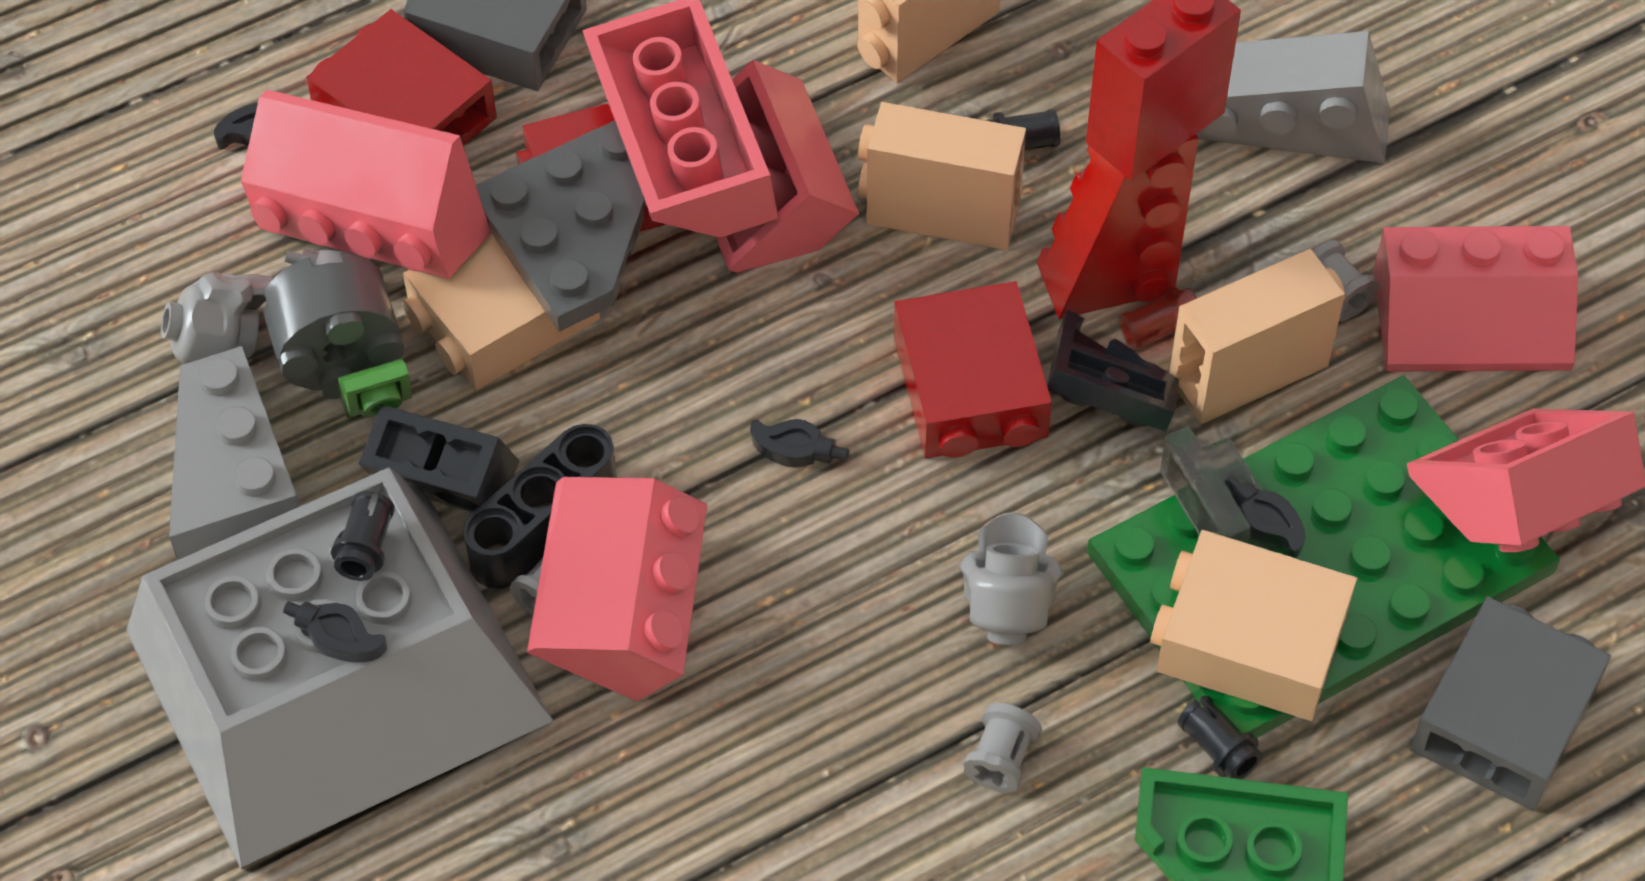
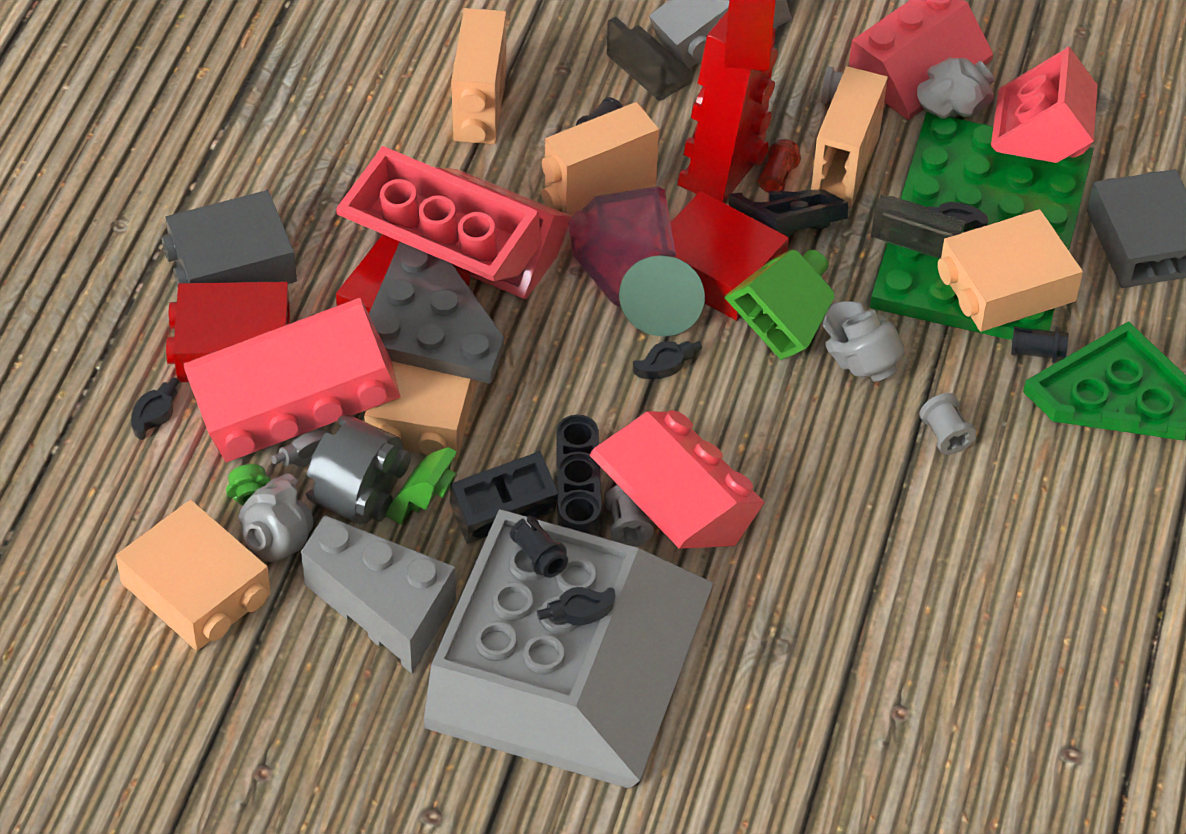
camera: 45 degrees left, 5 degrees down
none -> light nougat brick [116,499,271,651]
none -> bright green plate [226,464,271,506]
none -> clear pink slope [568,186,676,307]
none -> sand green sticker [619,255,705,337]
none -> bright green torso [724,249,835,360]
none -> light grey head [917,57,996,119]

